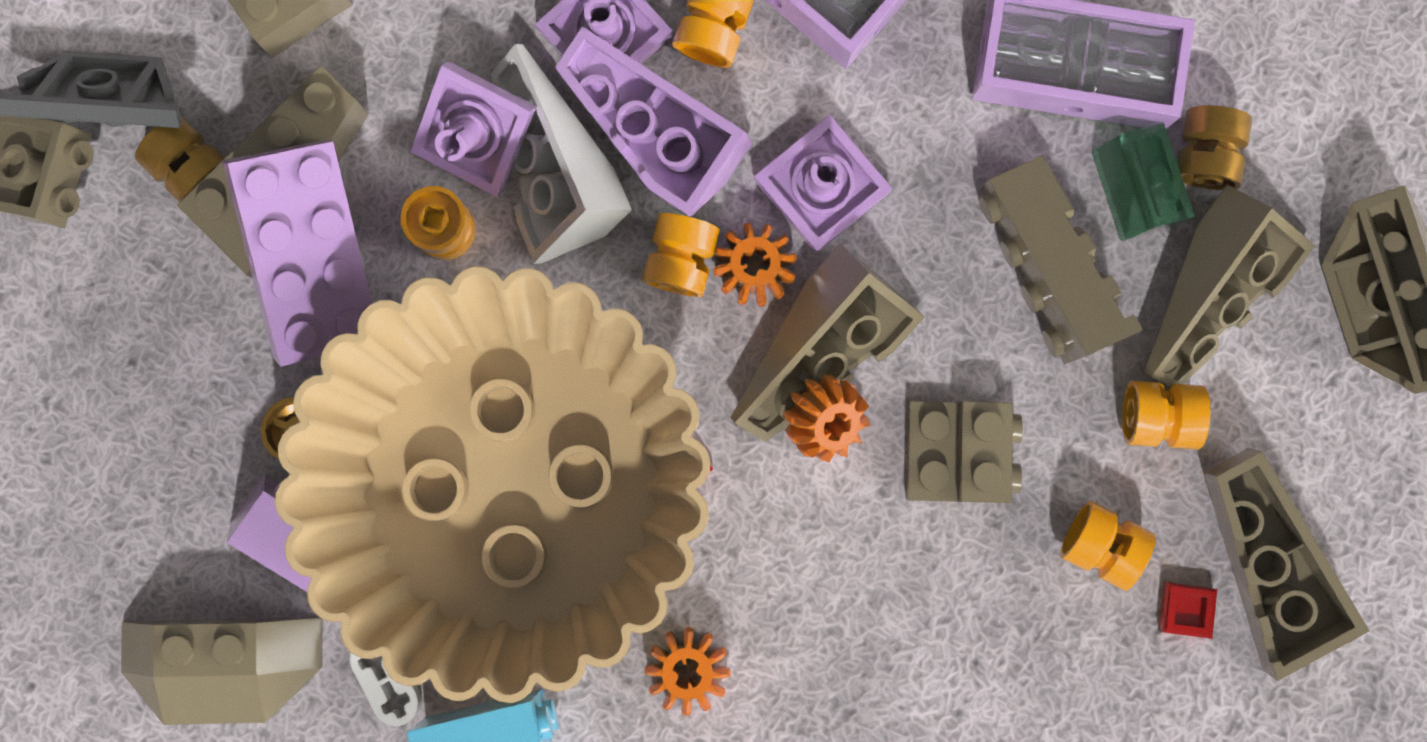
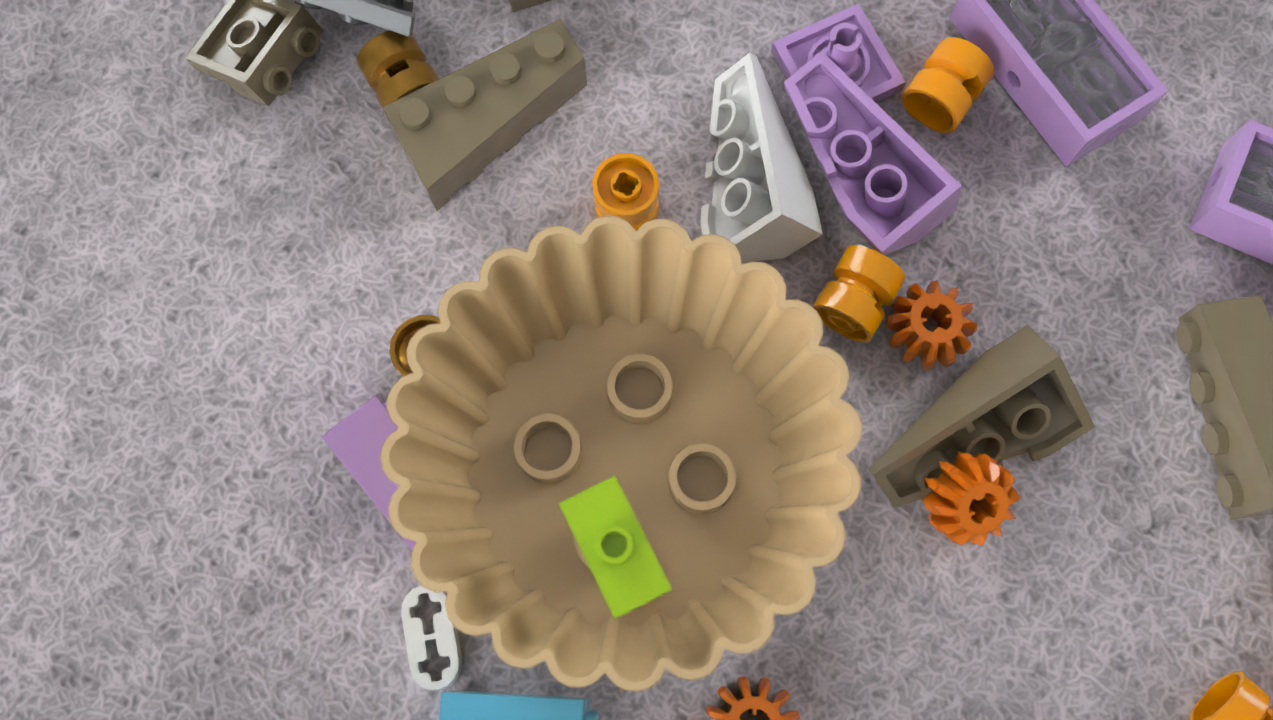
camera: 20 degrees right, 10 degrees down
dark tan wedge [121,617,323,725] -> none
lavender brick [222,139,372,367] -> none
lavender plate [410,61,537,197] -> none
lavender plate [754,114,893,254] -> none
dark tan plate [906,401,1023,503] -> none
none -> lime plate [558,475,672,620]

